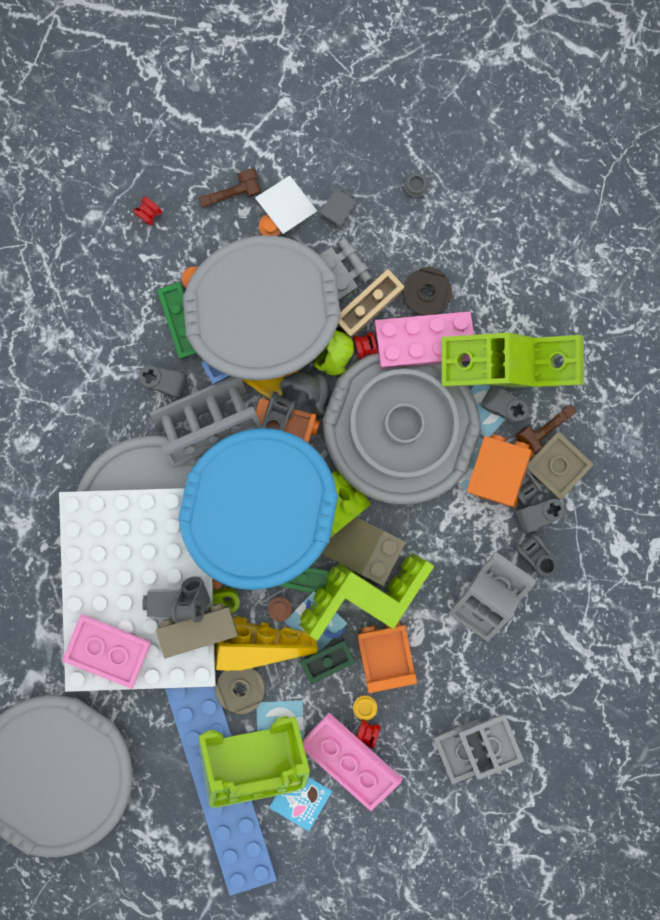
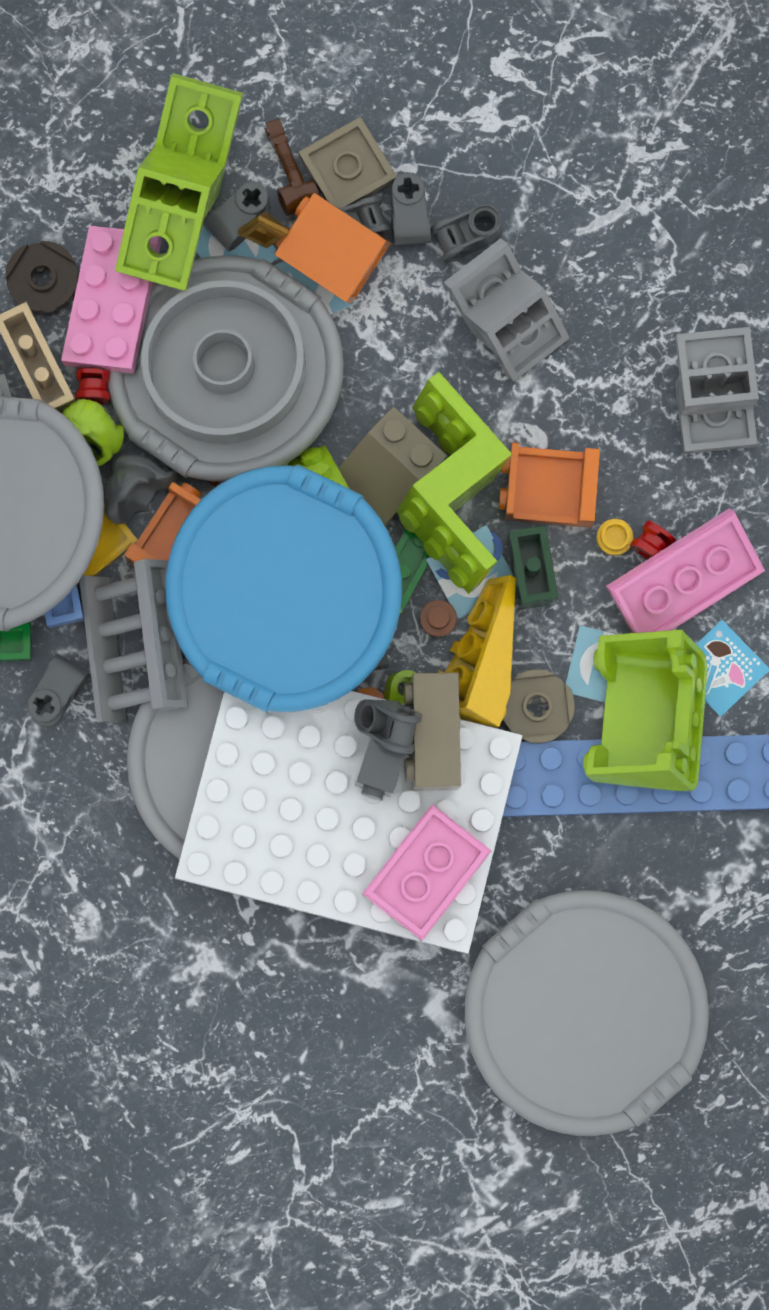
camera: 80 degrees left, 5 degrees down
dark grey piece [262,391,297,431] -> none
none -> pearl gold slope [237,211,289,248]

